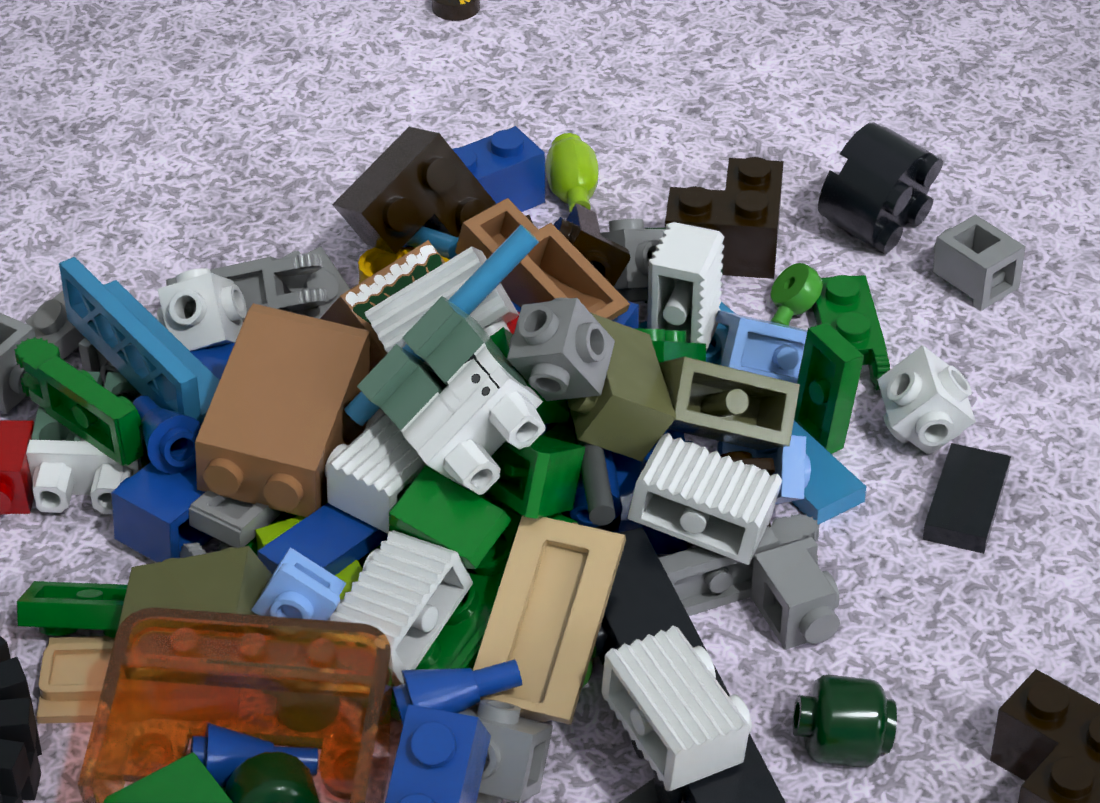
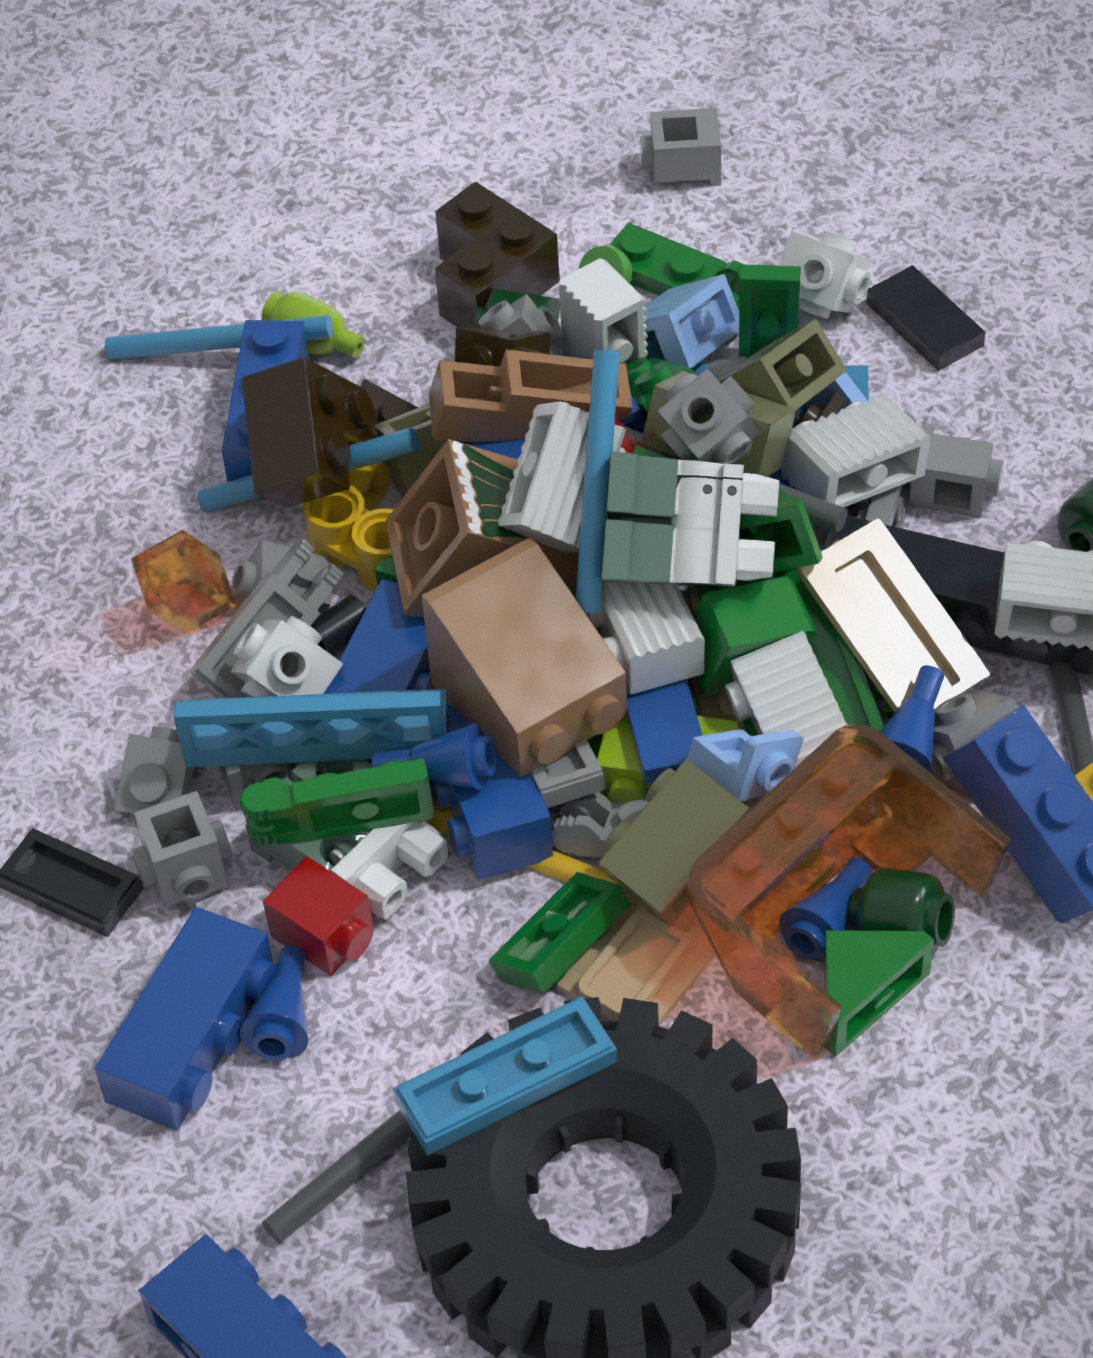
camera: 50 degrees left, 10 degrees up
black brick [818,122,943,255] -> none
none -> dark azure bar [105,315,333,360]
none -> clear orange brick [131,530,237,633]

